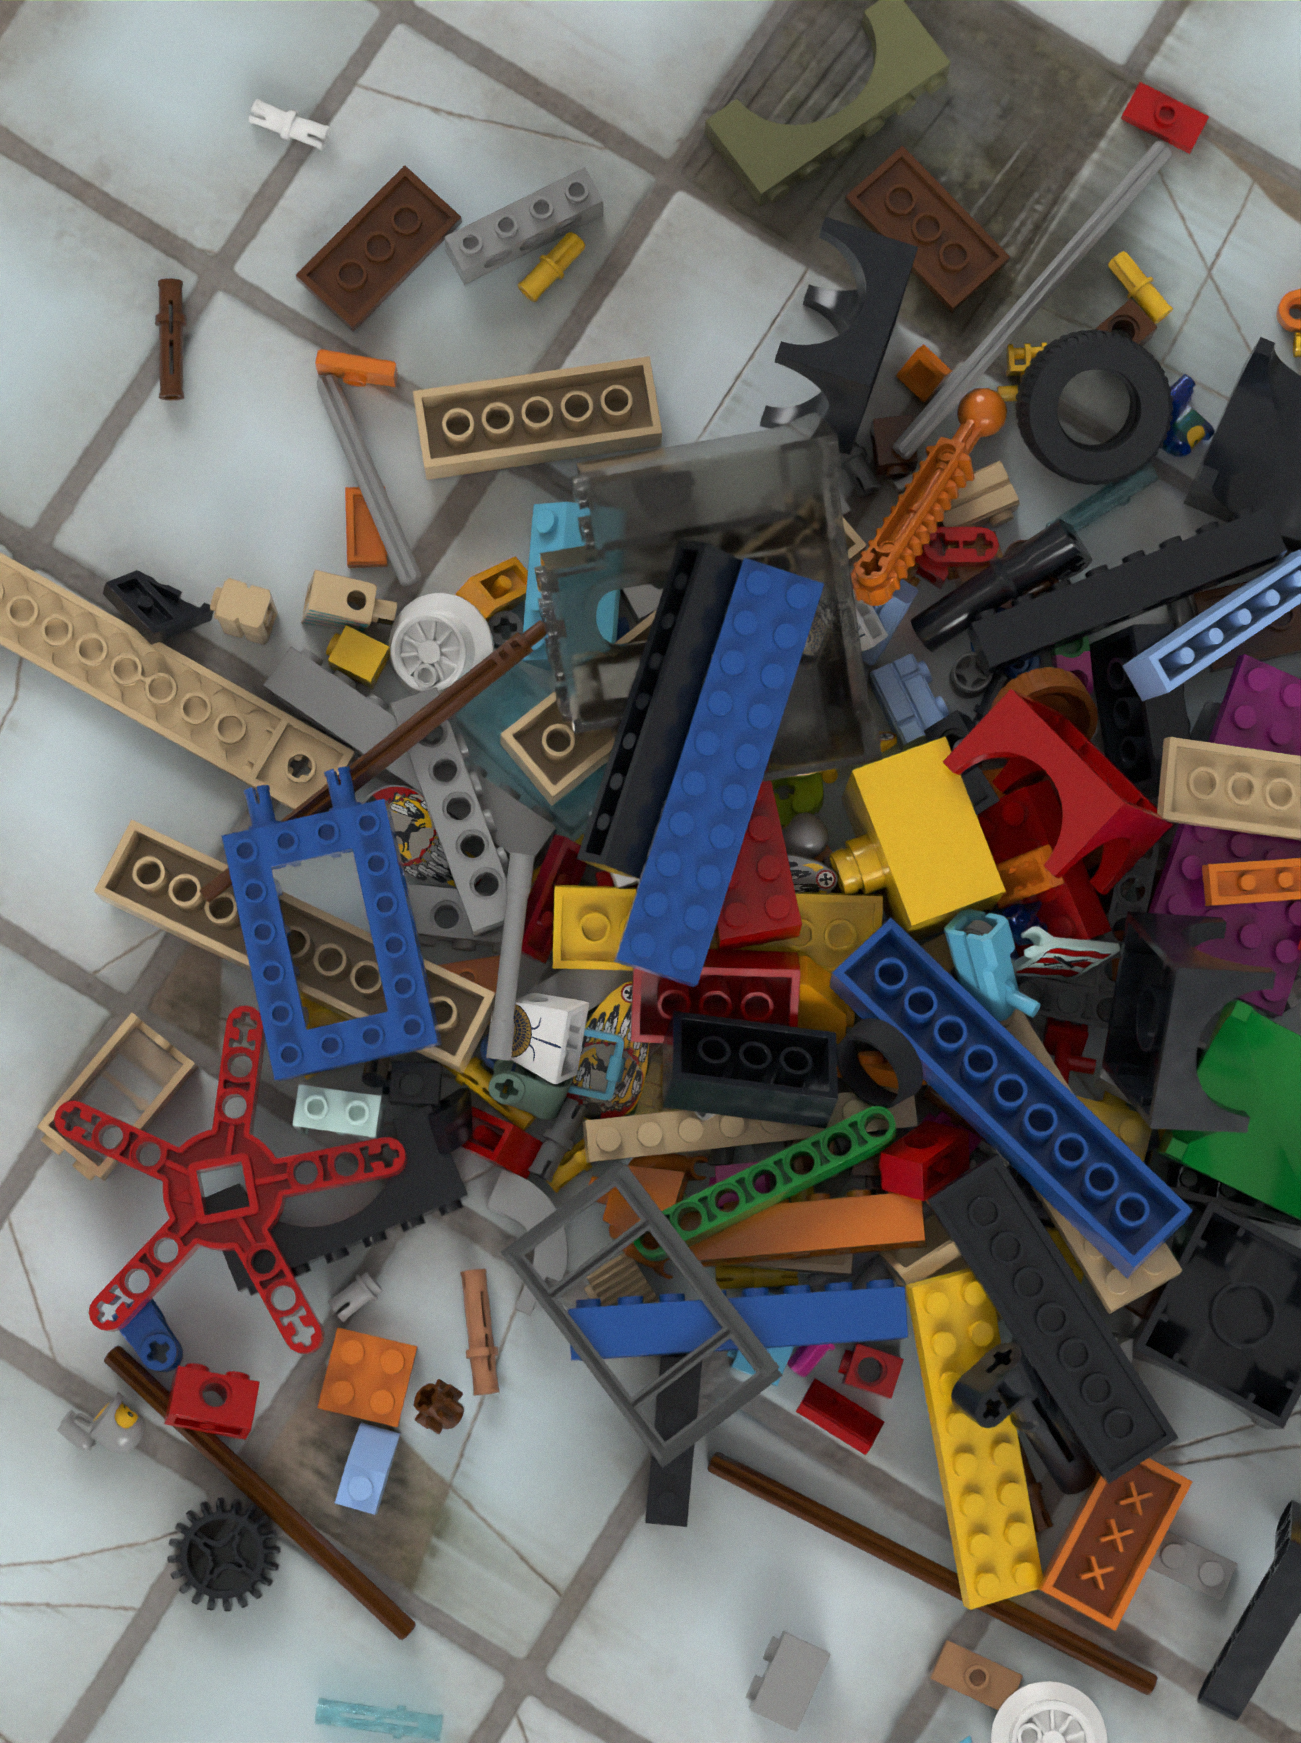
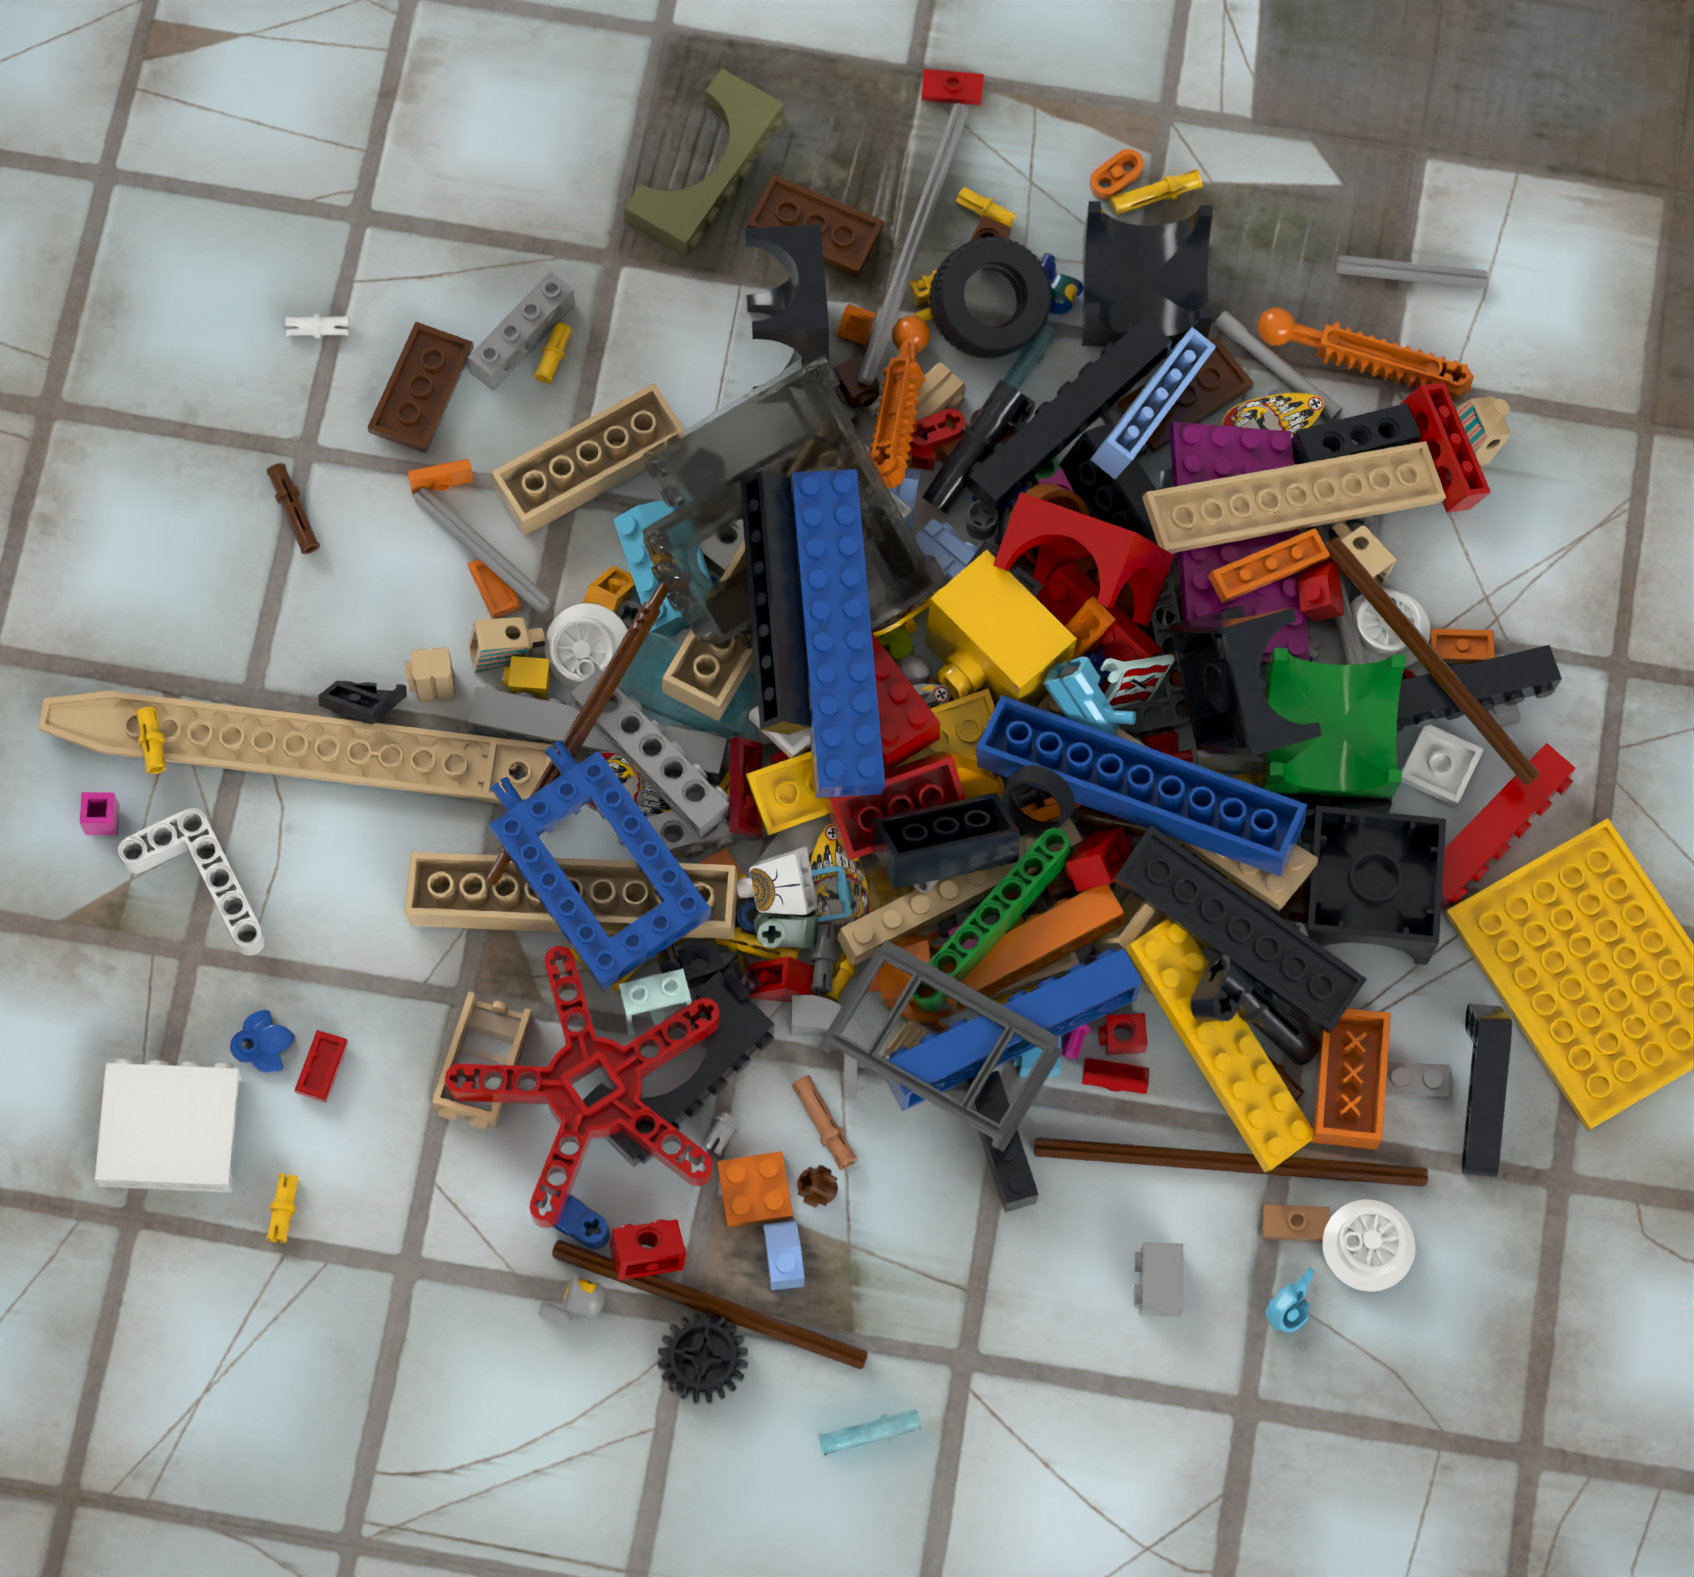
camera: 20 degrees left, 10 degrees down
light grey piece [486,853,535,1061] -> none

